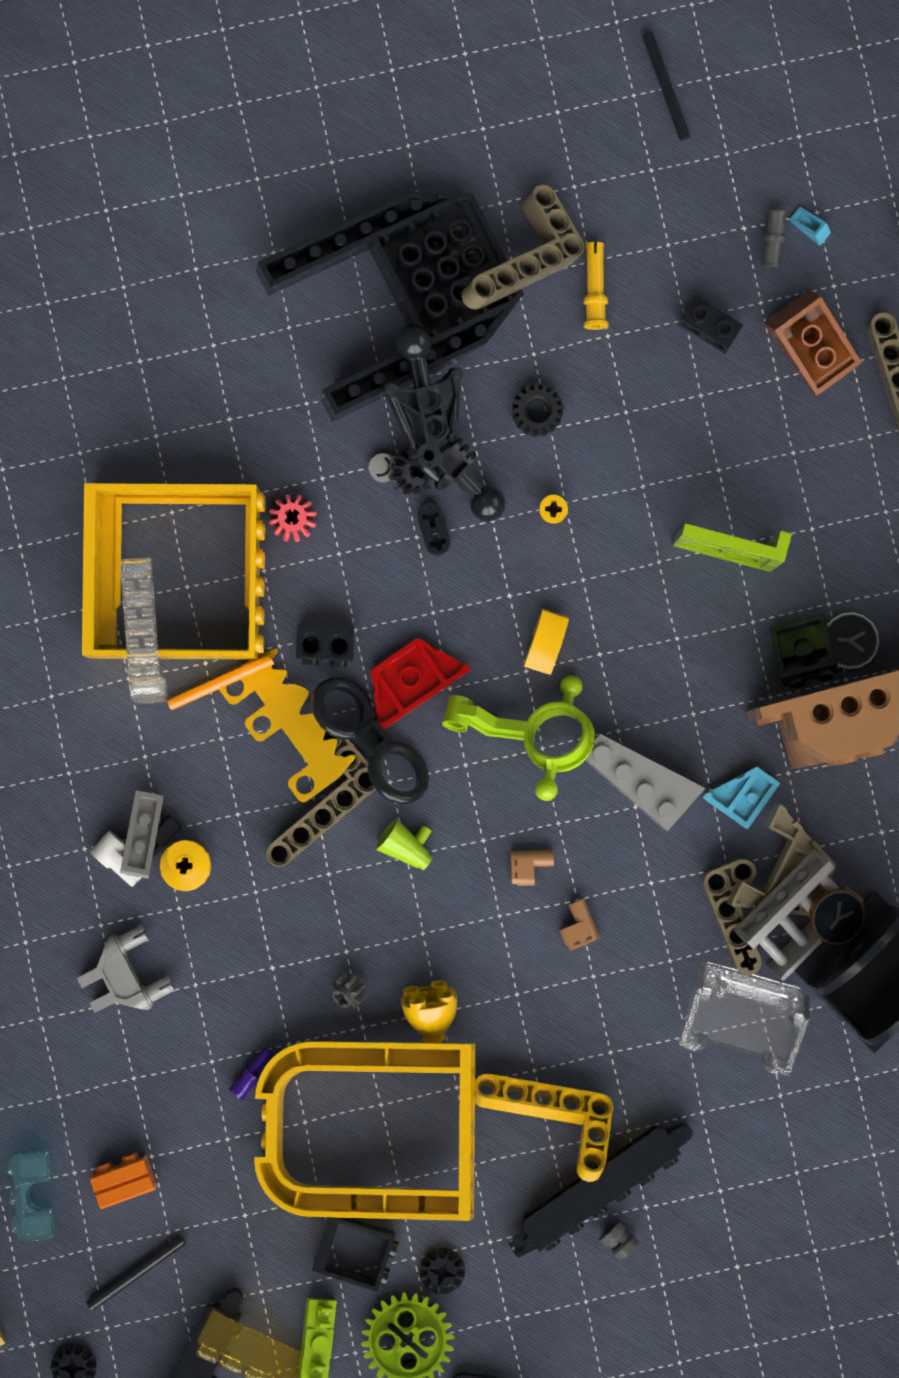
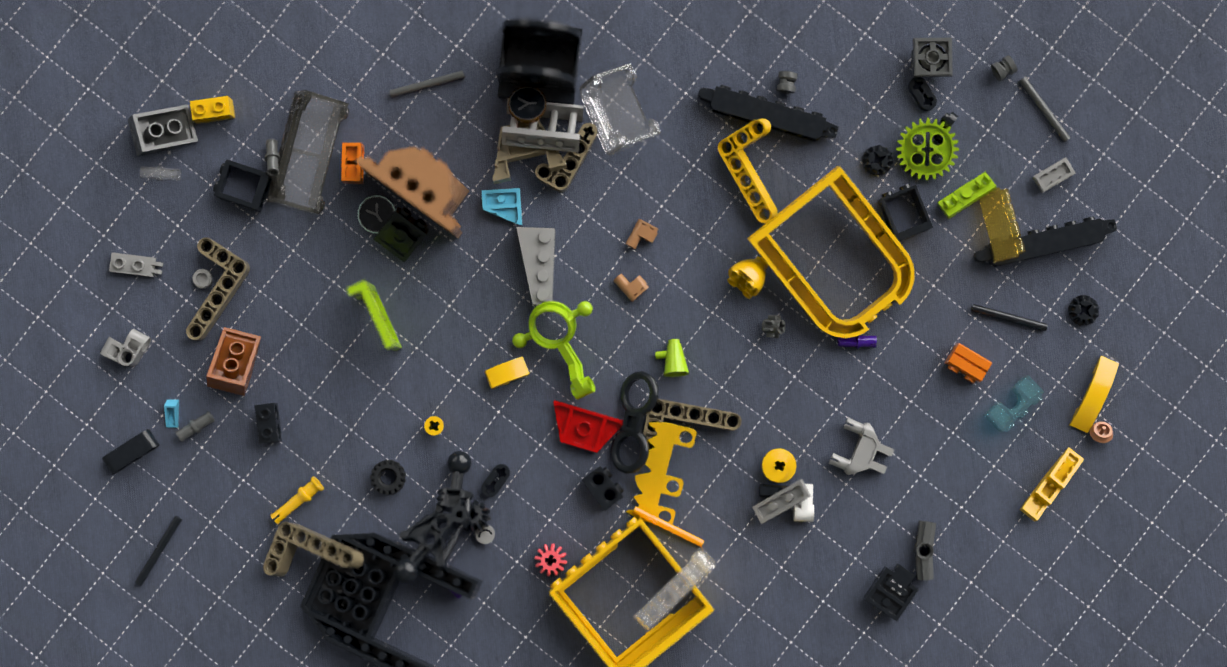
camera: 130 degrees left, 0 degrees up
none -> black beam [102,429,159,475]

